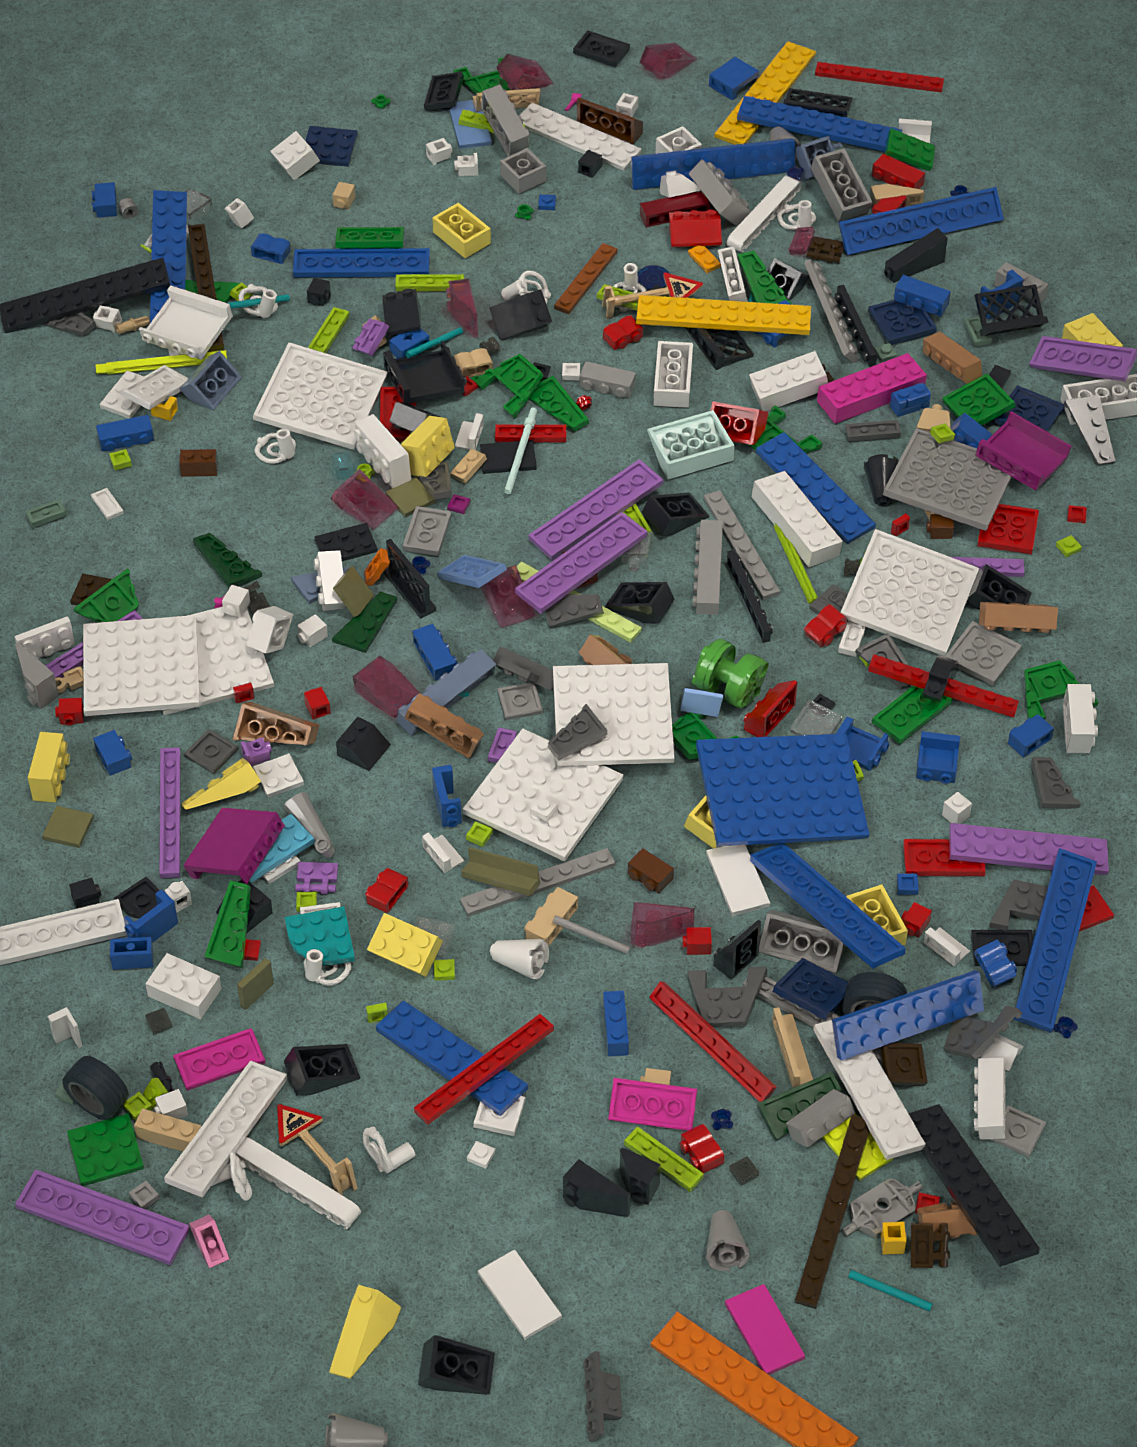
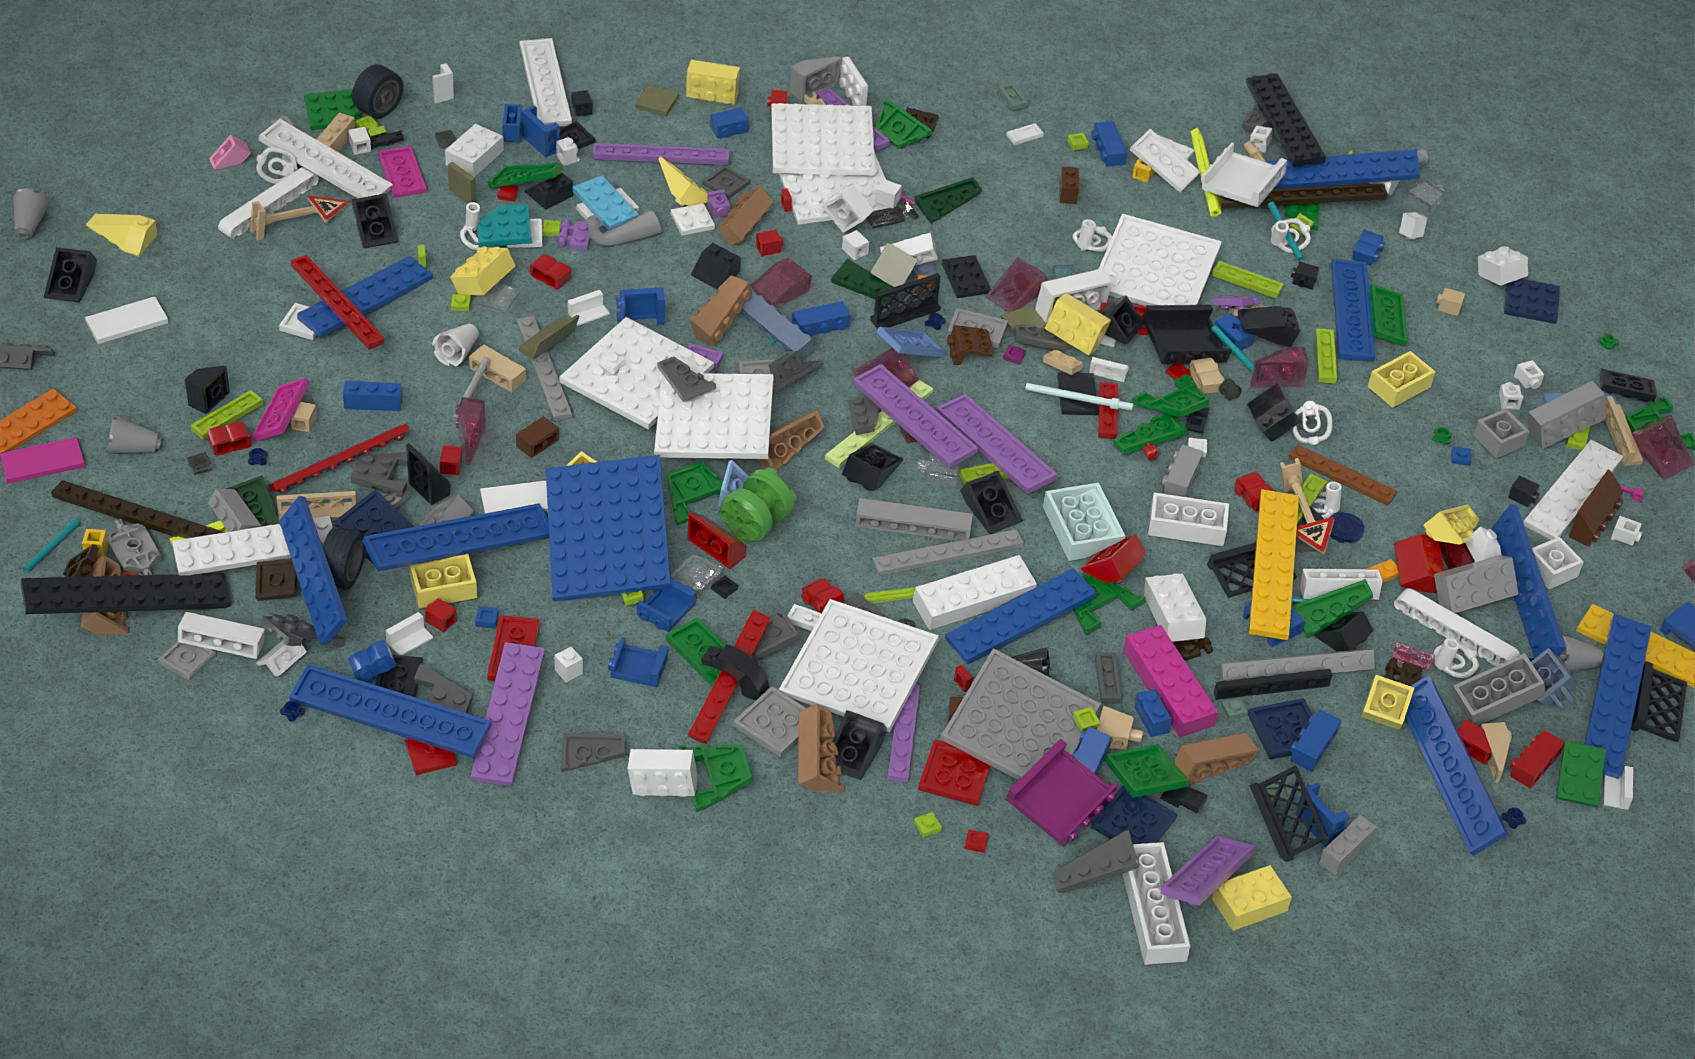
camera: 90 degrees right, 5 degrees down
medium lavender plate [15,1169,190,1265] -> none
blue brick [92,182,117,218] -> none
sand blue slope [179,351,242,410] -> none
magenta panel [183,808,285,884] -> none
white piece [363,1127,415,1173] -> none
lime plate [466,821,493,847] -> none
white plate [467,1141,495,1169] -> none
black slope [563,1159,630,1217] -> none
black plate [727,550,773,643] -> none
black slope [884,228,948,283] -> none
blue brick [1008,714,1054,758] -> none
none -> reddish brown bracket [947,325,994,365]
none -> light yellow brick [1361,675,1414,730]
none -> light yellow wedge [1423,504,1479,544]

